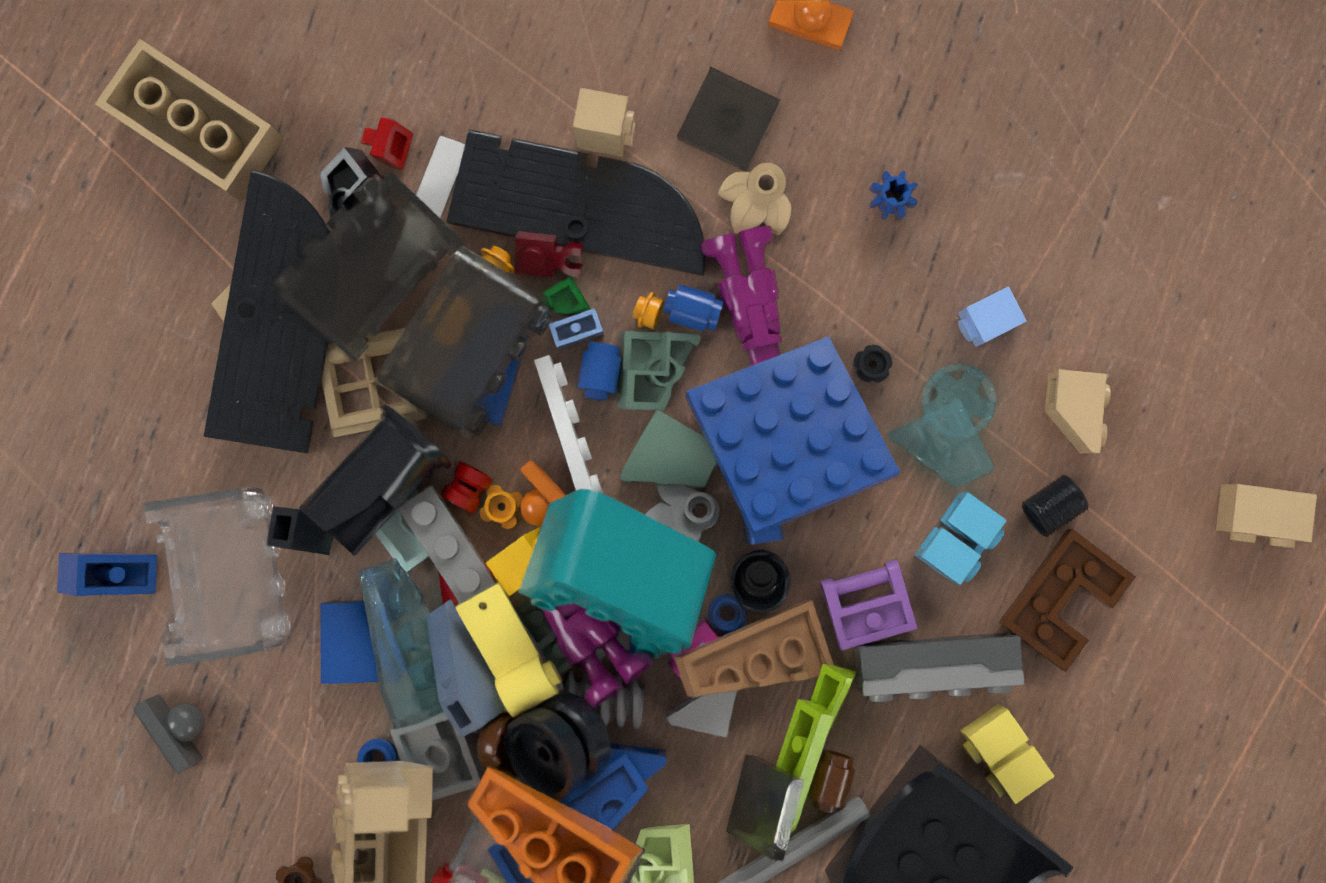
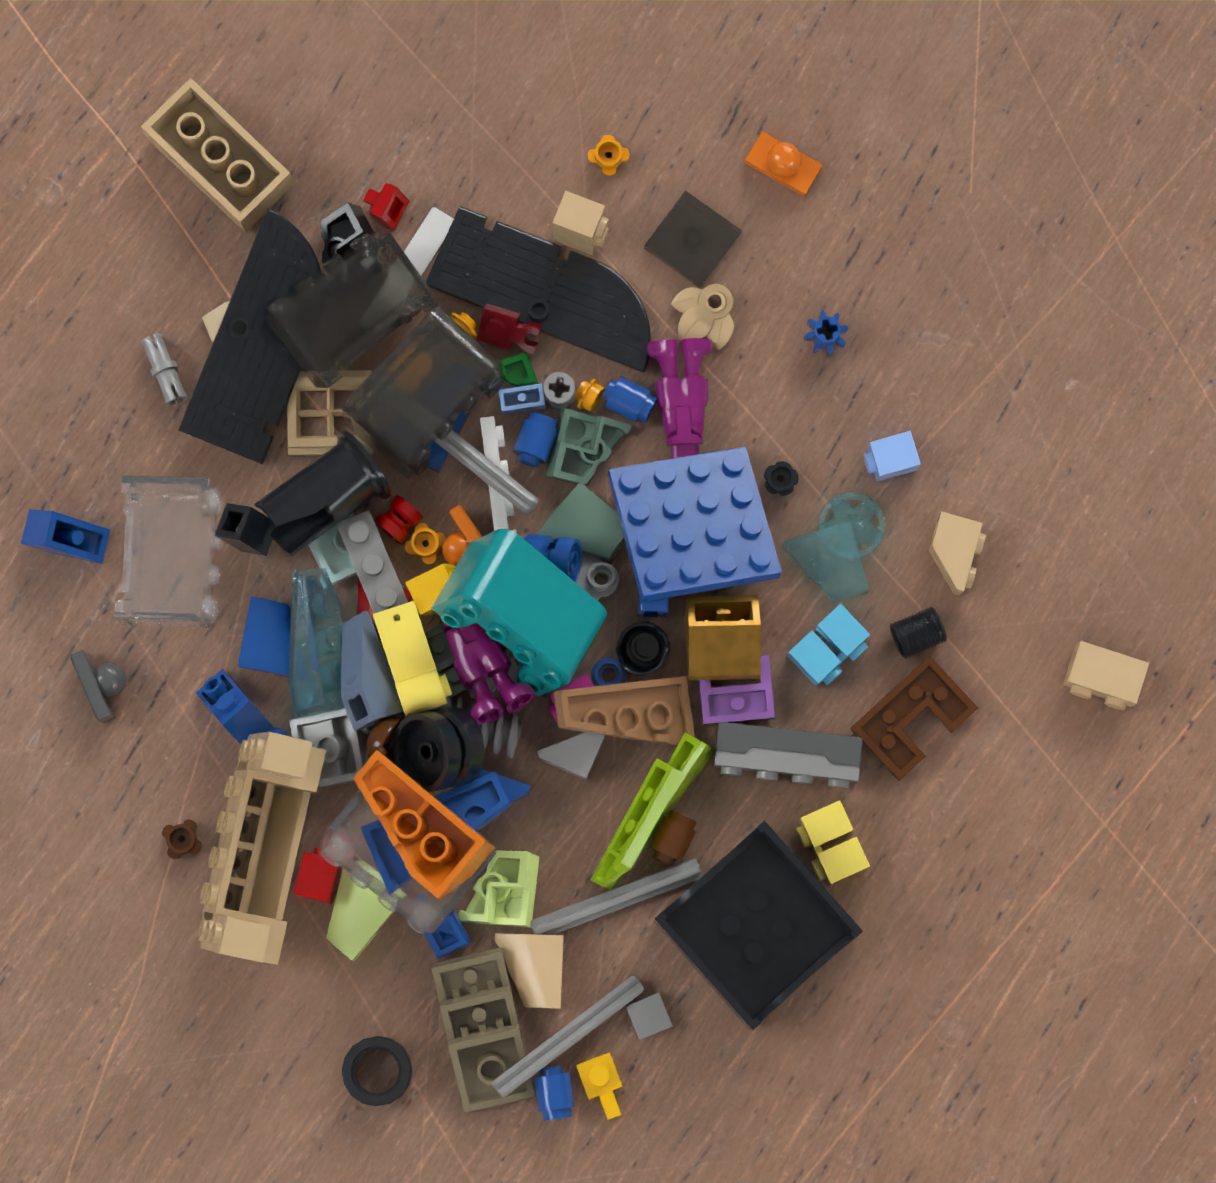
camera: 10 degrees right, 5 degrees down
clear smoke plate [726,754,804,861] -> none
none -> light grey pin [141,333,188,406]
none -> blue slope [196,669,273,744]
none -> light grey axle [371,376,538,514]
none -> blue wheel [524,533,582,582]
none -> light grey bush [543,372,575,410]
none -> light orange plate [588,135,630,176]
none -> pearl gold slope [684,595,761,680]

